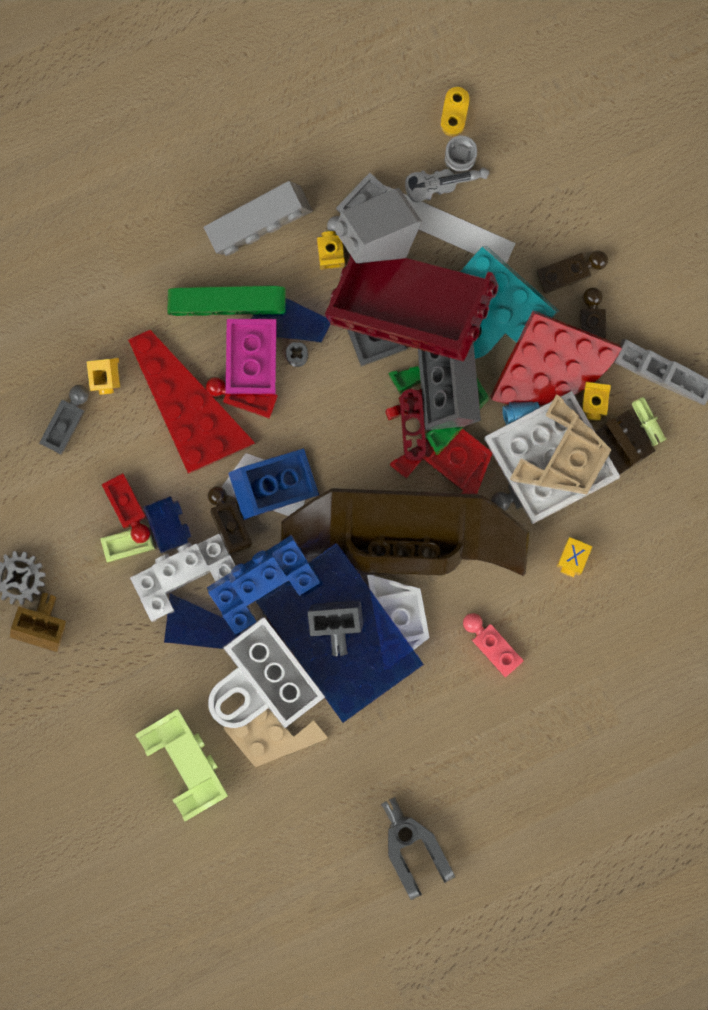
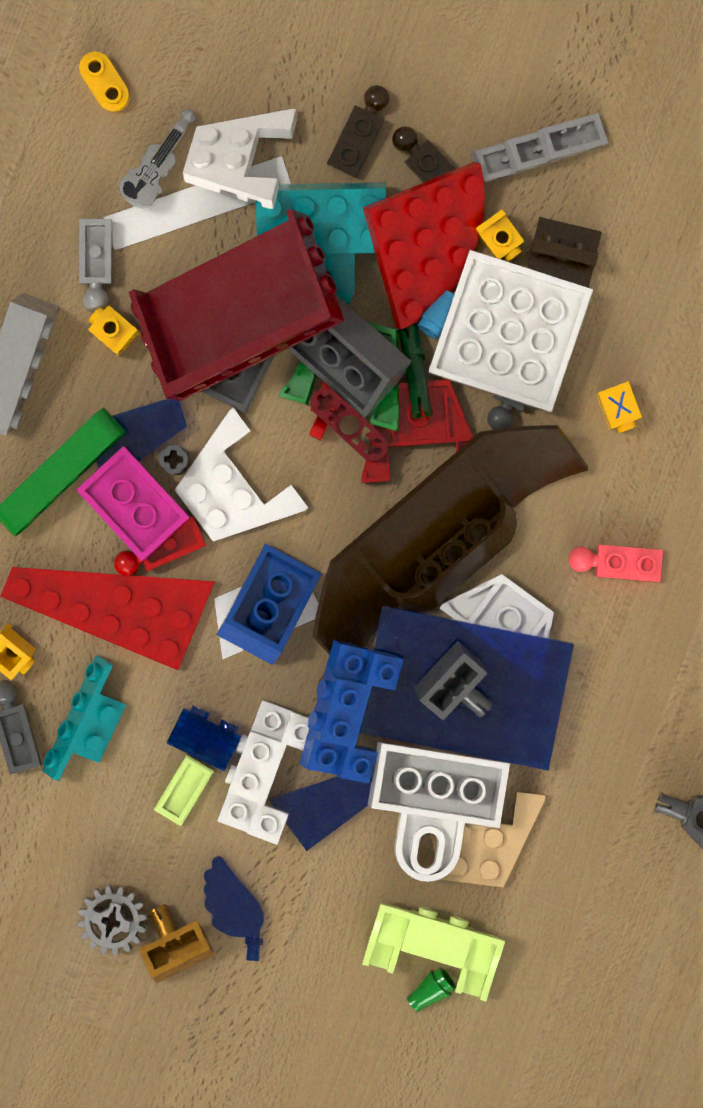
camera: 40 degrees left, 5 degrees up
red plate [101,473,150,544] -> none
dark brown plate [208,486,252,555] -> none
light grey slope [334,188,422,263] -> none
light grey wheel [444,135,477,174] -> none
tan wing [510,394,611,495] -> none
yellowish green axle [632,397,666,446] -> none
none -> teal bracket [42,655,126,781]
none -> white wing [175,408,308,541]
none -> white wing [183,109,298,209]
none -> clear blue animal [204,856,265,961]
none -> dark green pin [398,323,433,419]
none -> green cone [407,967,456,1012]

